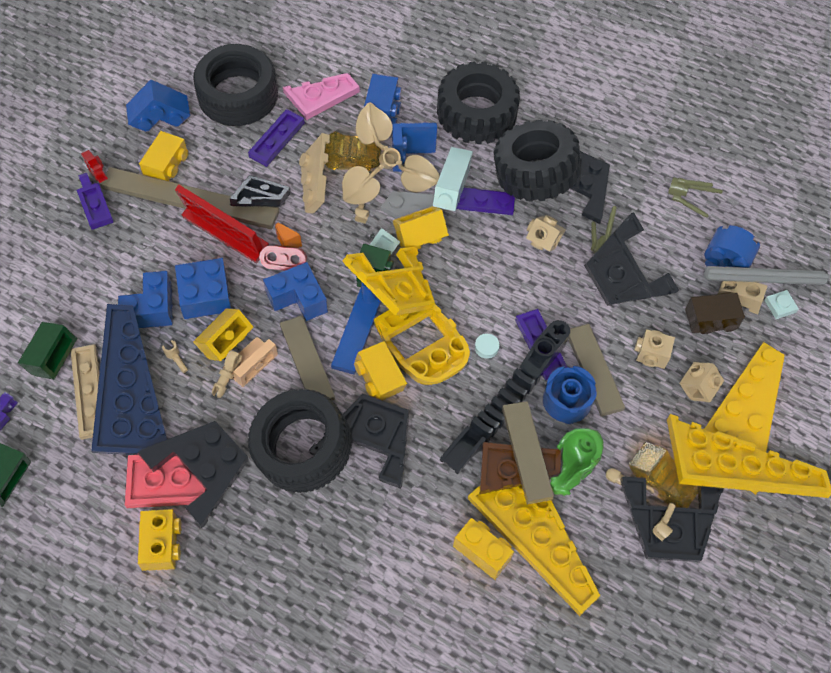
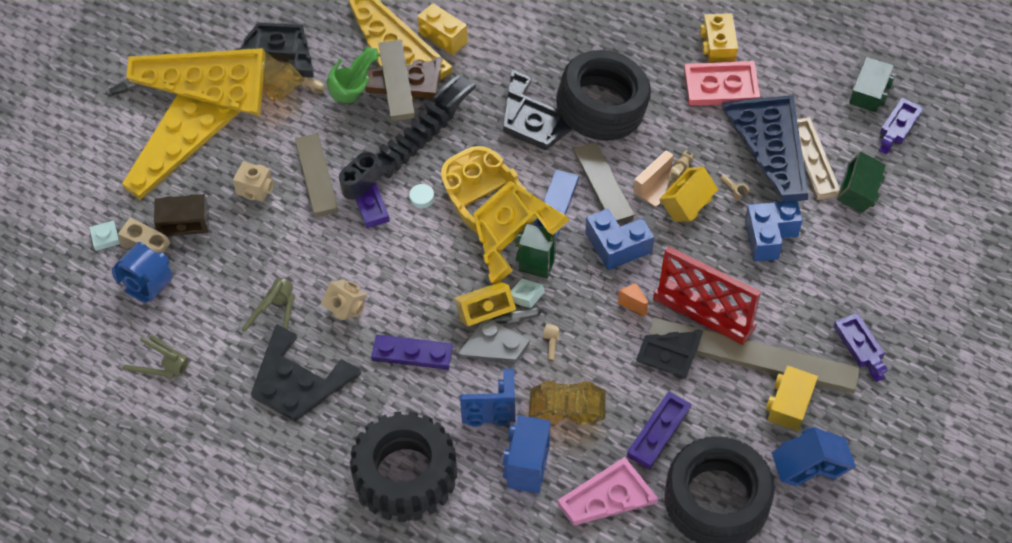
camera: 175 degrees left, 5 degrees down
red plate [81,150,108,183] -> none
black wing [137,421,249,528] -> none
blue brick [175,258,232,319] -> none
plate [259,245,307,271] -> none
tan wing [299,133,330,213] -> none
tan plant [342,102,440,205] -> none
yellow brick [354,341,407,400] -> none
light aqua brick [433,147,473,211] -> none
black tyre [493,120,581,202] -> none
blue brick [542,366,597,424] -> none
black wing [584,212,679,306] -> none
tan hand [653,503,676,541] -> none
tan brick [679,362,724,402] -> none
light grey axle [703,266,829,285] -> none

